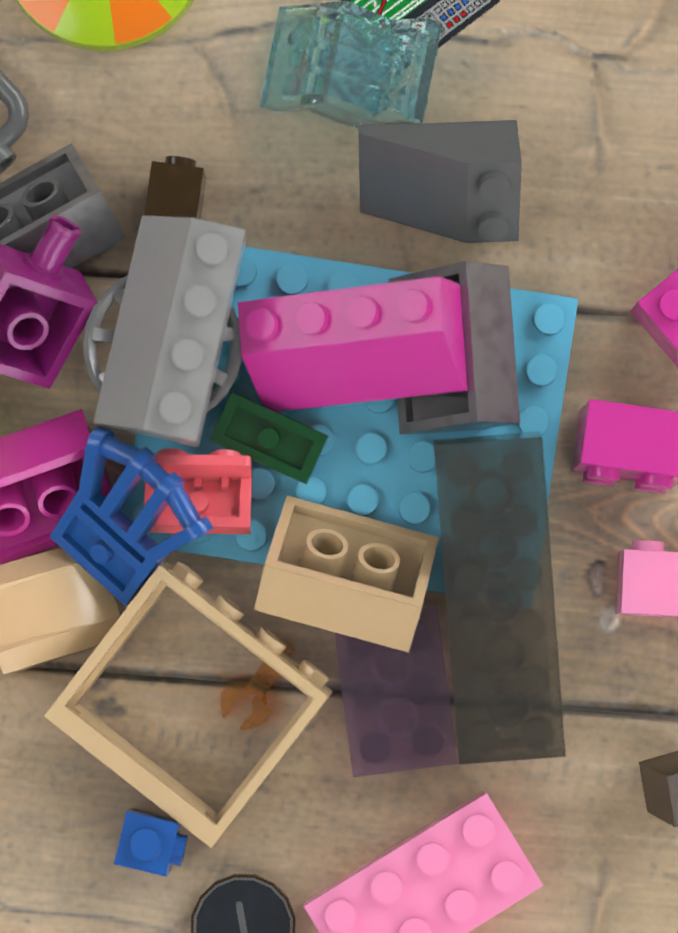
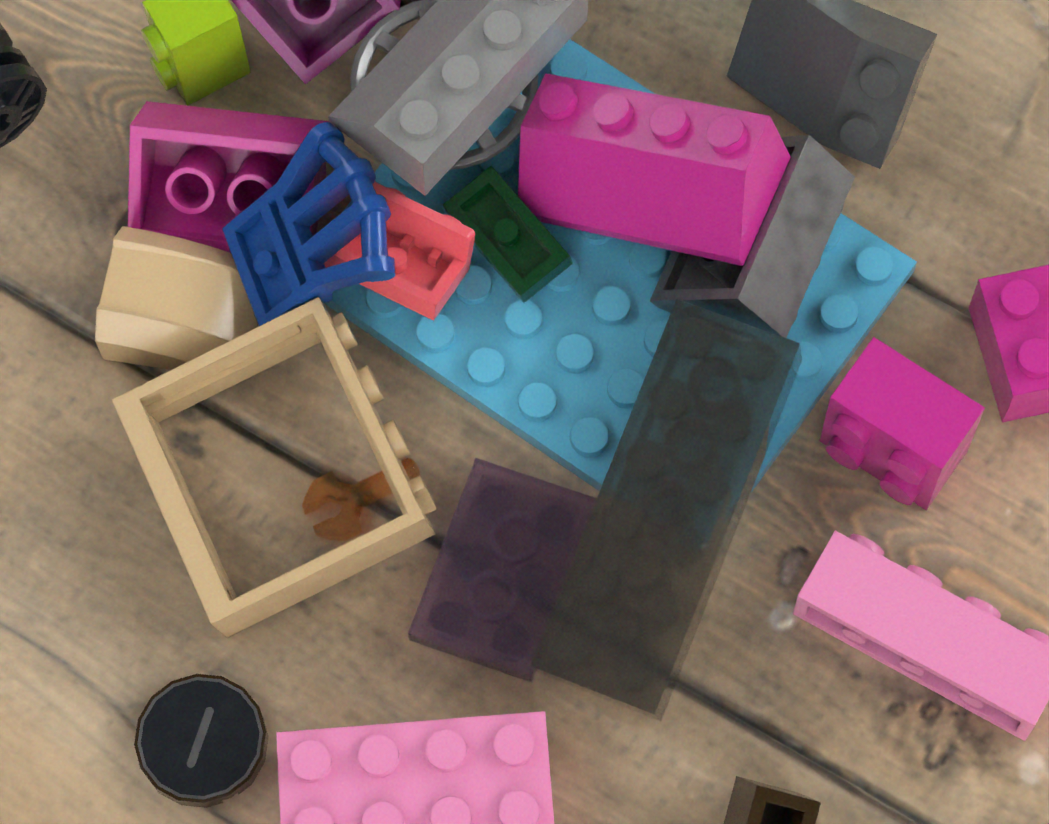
camera: 30 degrees right, 15 degrees down
blue brick [114,808,188,877] -> none
tan slope [254,495,439,653] -> none

